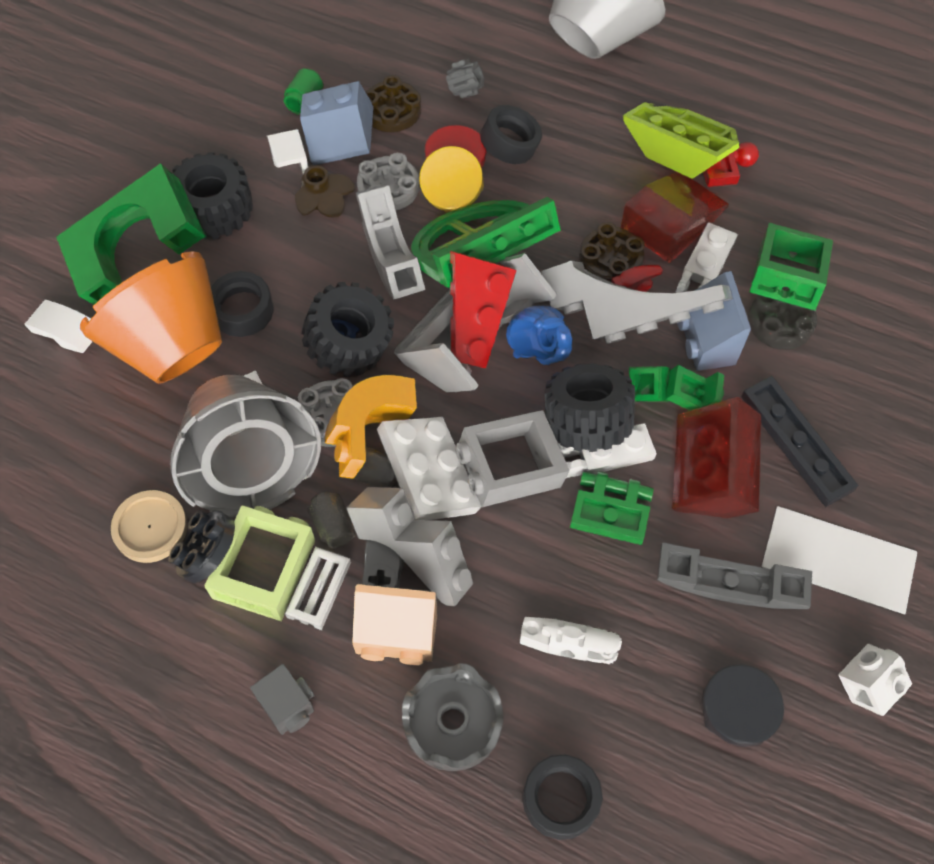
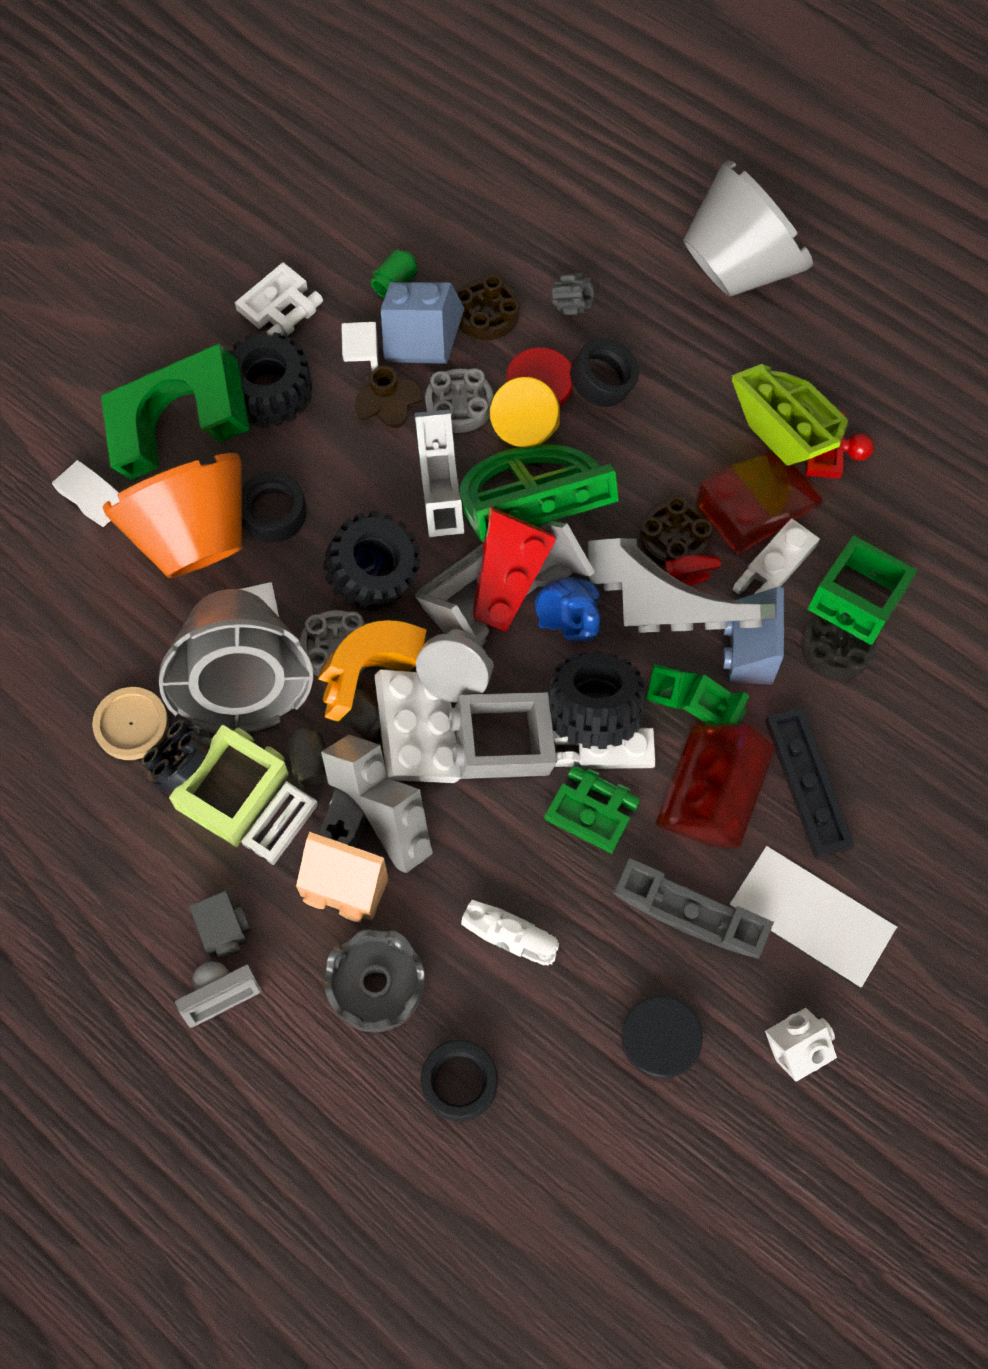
camera: 15 degrees right, 5 degrees up
none -> light grey tile [175,961,262,1028]
none -> white plate [235,262,323,337]
none -> tile [416,629,494,703]

